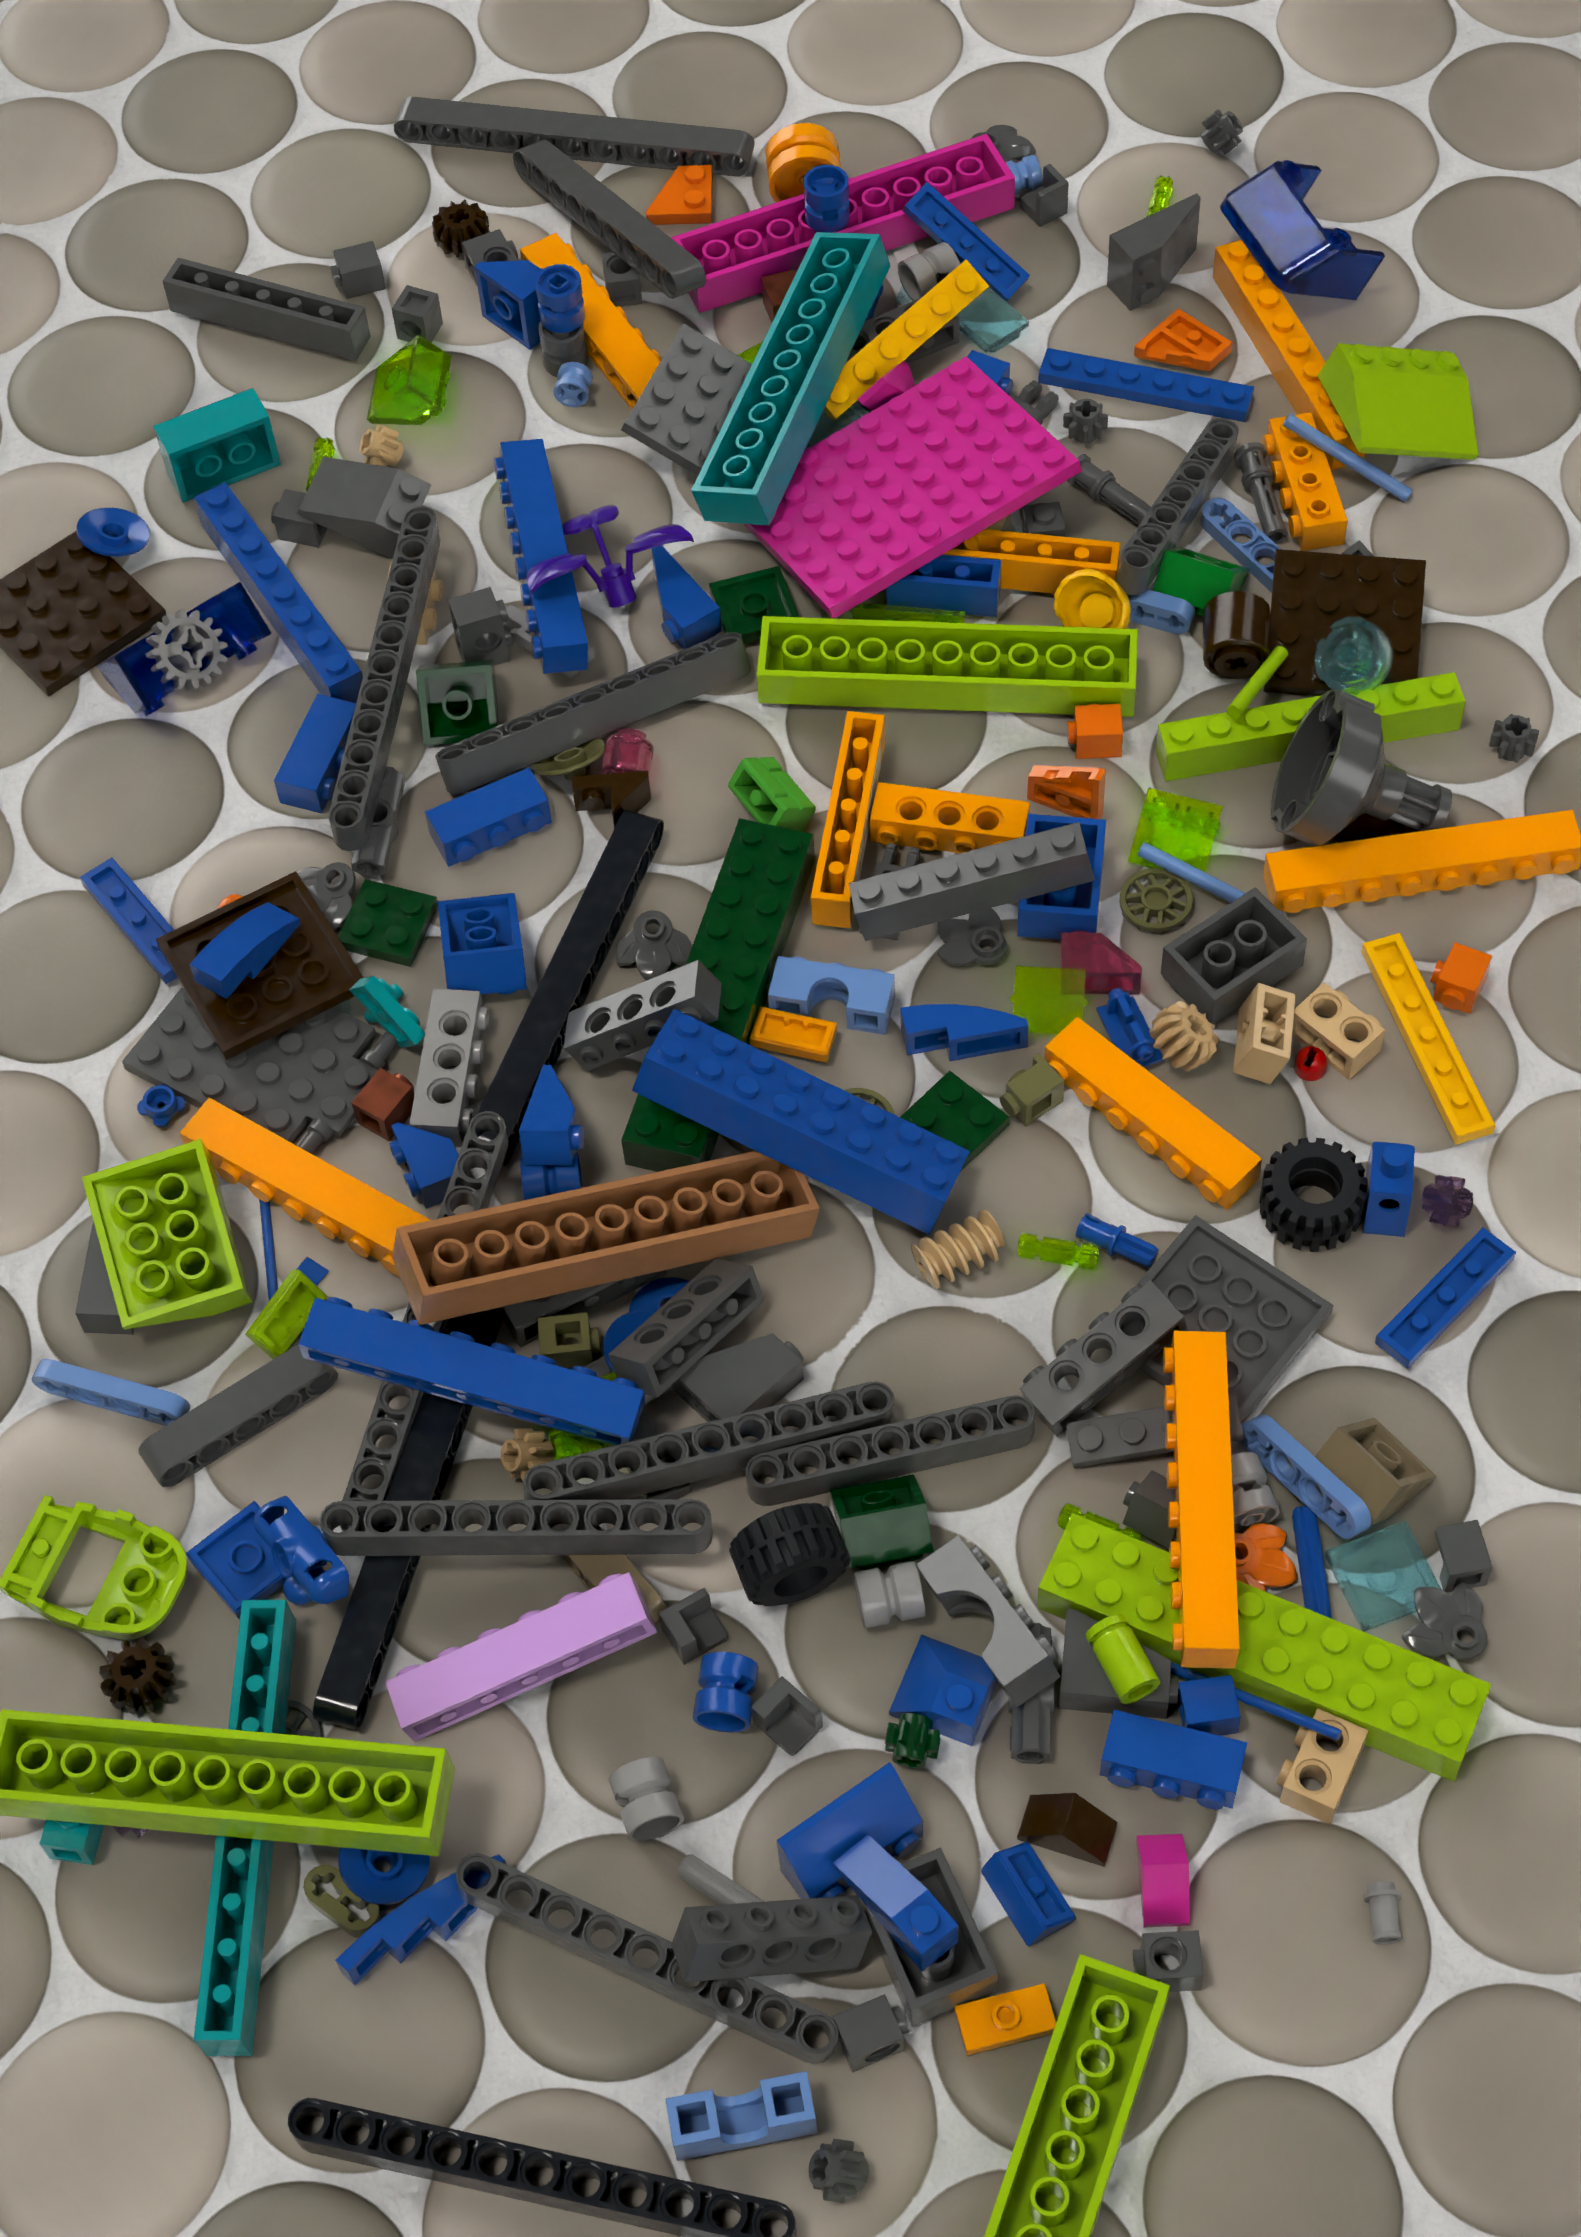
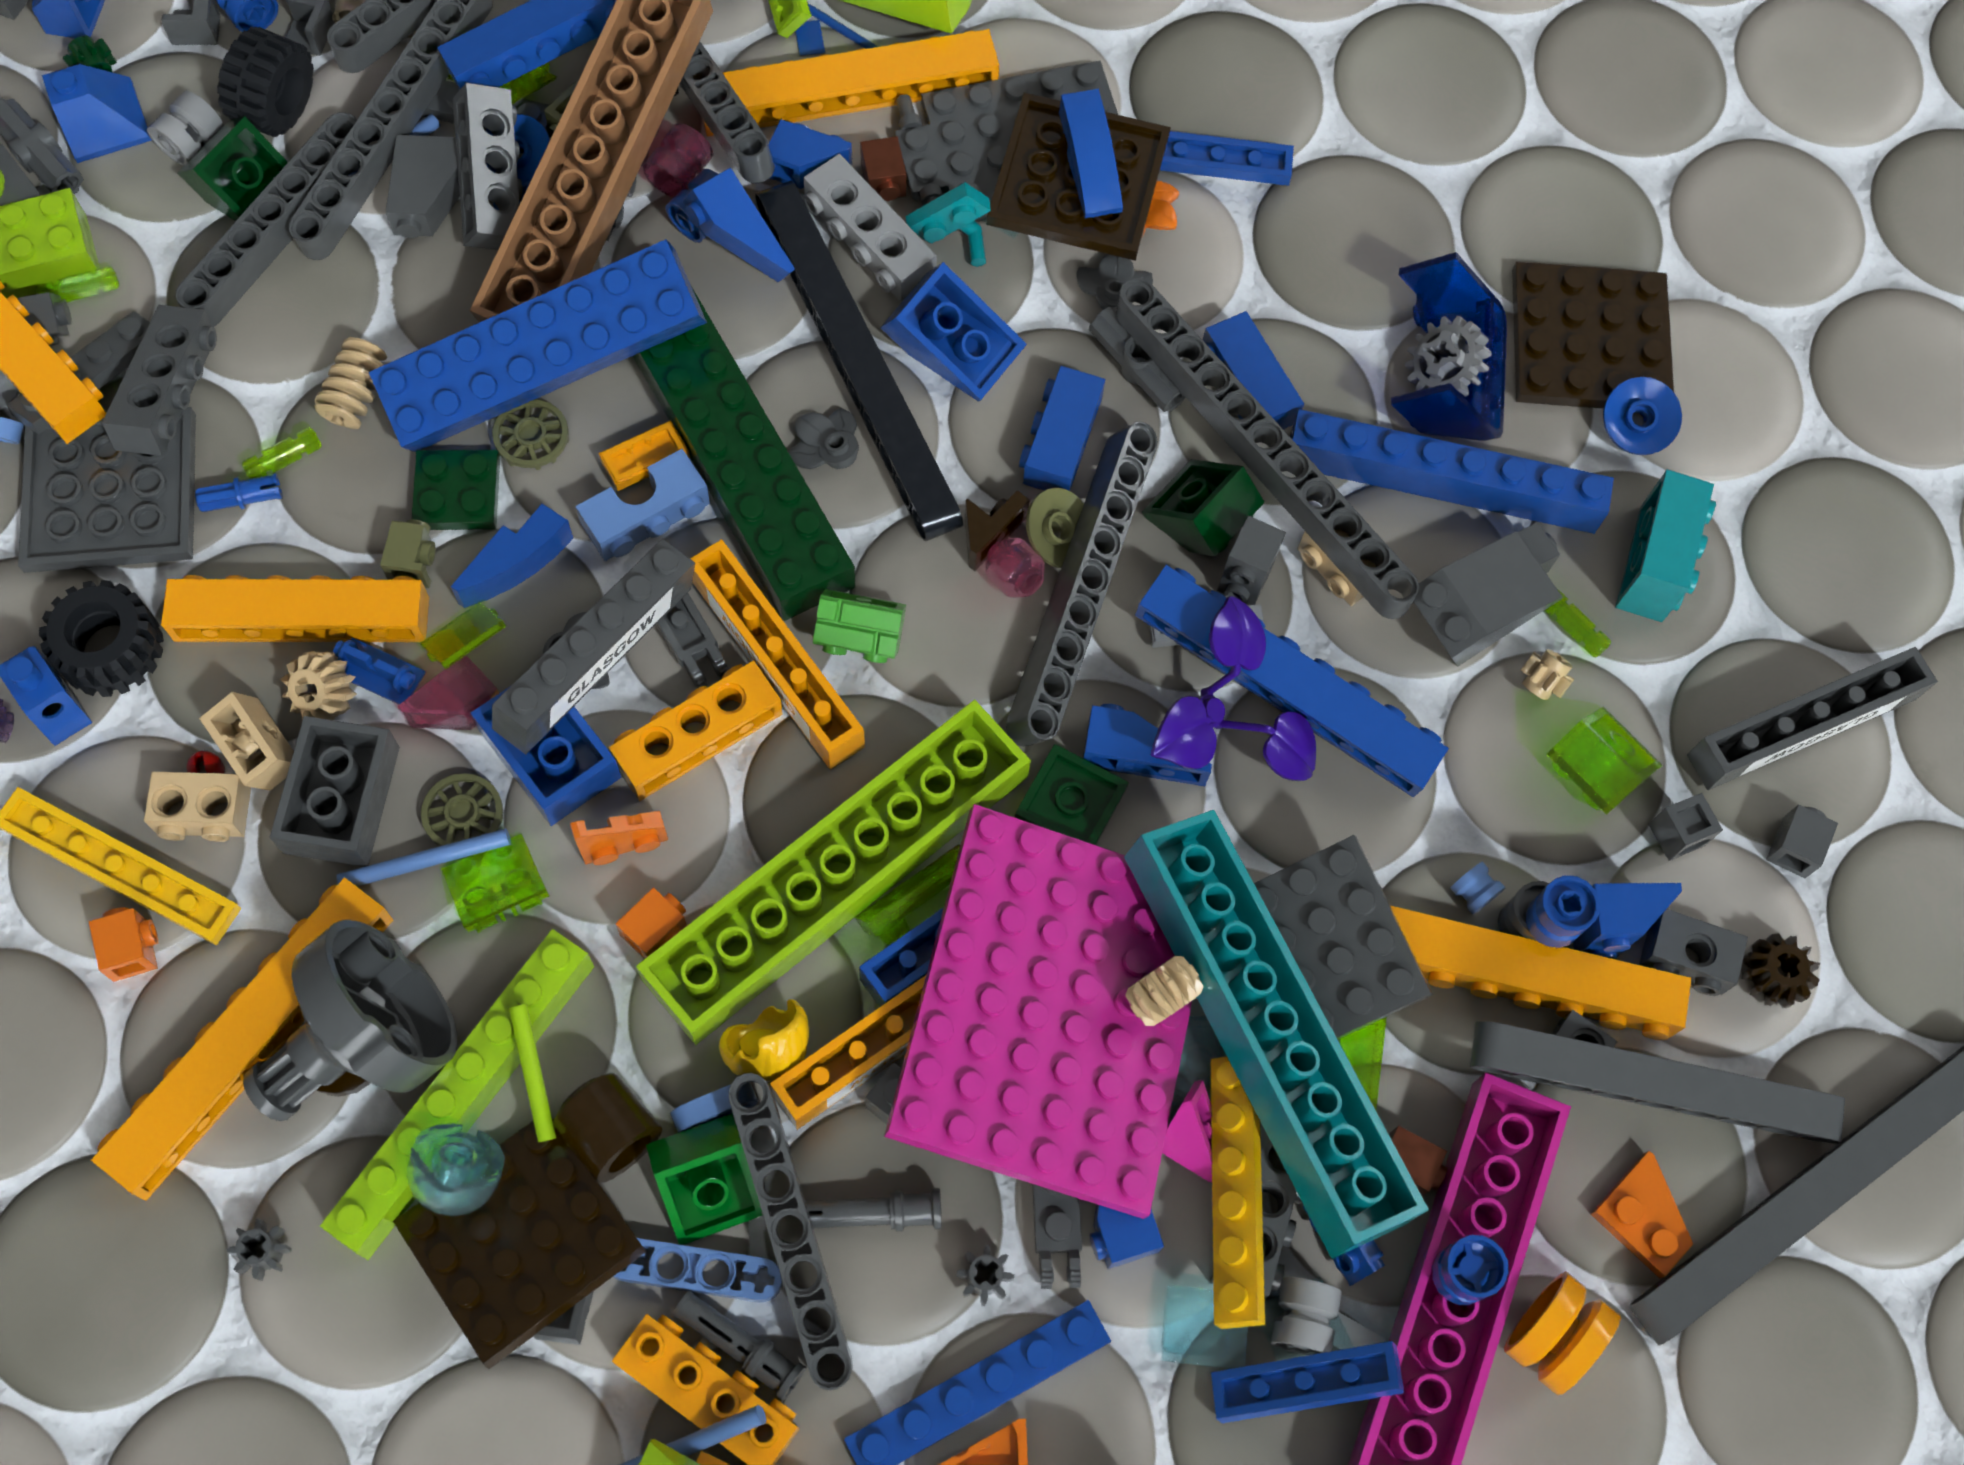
camera: 125 degrees right, 10 degrees up
blue plate [137,1085,186,1128] -> none
dark green plate [338,879,438,967] -> none
dark grey brick [563,960,722,1071] -> none
arch [916,1535,1061,1708] -> none
none -> tan gear [1125,956,1204,1026]

